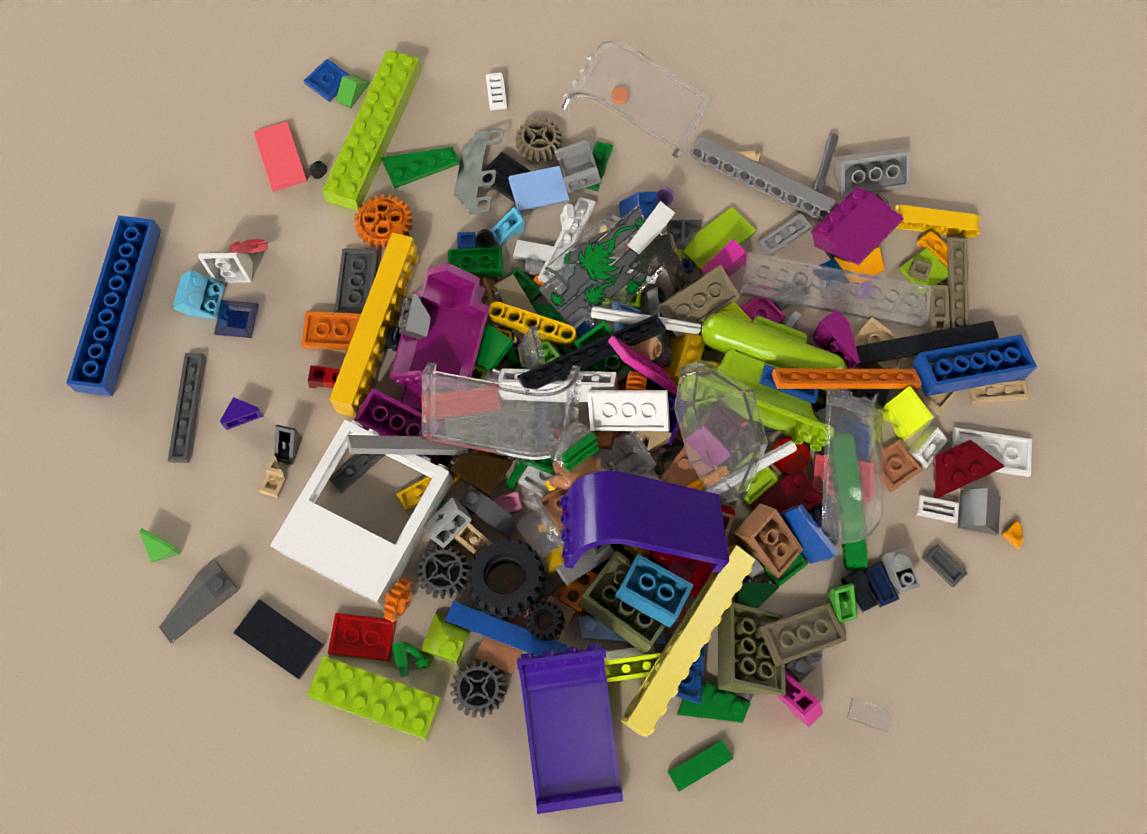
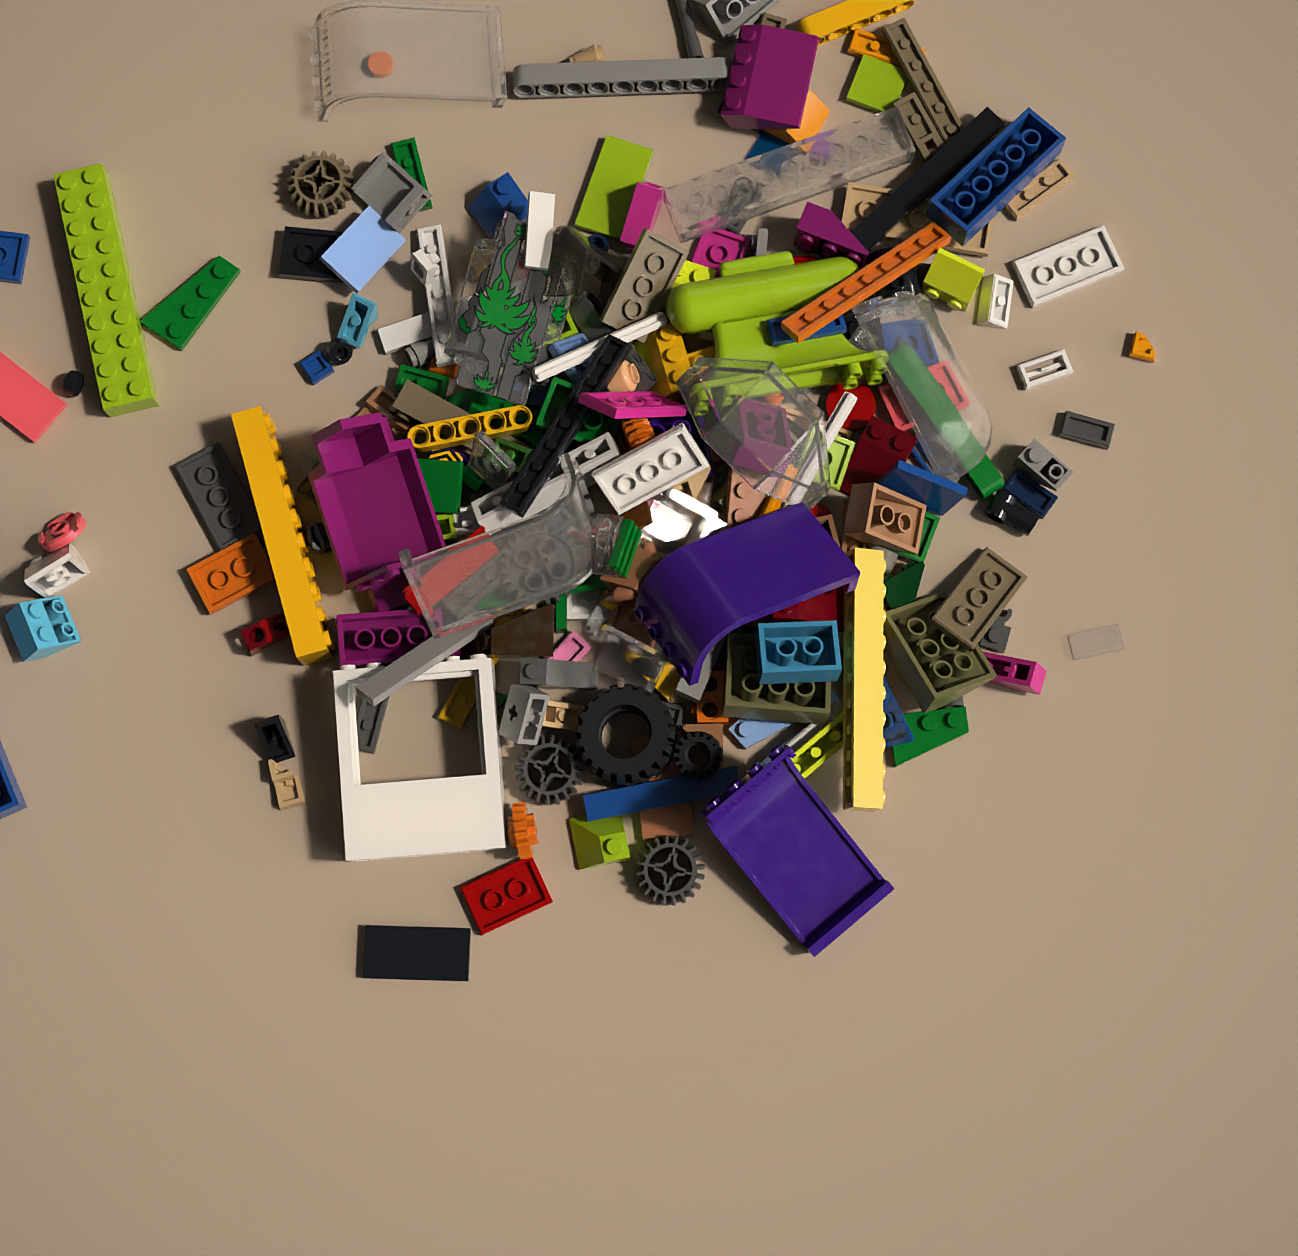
camera: 30 degrees left, 10 degrees up
bright green slope [139,528,181,563] -> none
dark grey wedge [159,560,239,643] -> none
dark grey tile [168,353,206,463] -> none
clear blue slope [214,300,259,338] -> none
dark purple slope [220,397,263,430] -> none
lime brick [306,655,443,741] -> none
bright green slope [336,75,370,109] -> none
orange gear [354,194,413,249] -> none
green plant [392,642,431,677] -> none
slope [398,293,431,339] -> none
green tile [448,247,503,278] -> none
piece [454,128,504,214] -> none
white slope [486,73,507,111] -> none
medium lavender tile [656,187,674,206] -> none
dark grey wing [667,220,702,250] -> none
green tile [667,740,733,792] -> none
light grey plate [758,213,812,257] -> none
bright green slope [827,583,857,624] -> none
nougat tile [867,439,923,492] -> none
dark tan tile [908,258,932,282] -> none
dark red wing [933,440,1004,498] -> none
dark grey slope [958,488,1001,535] -> none

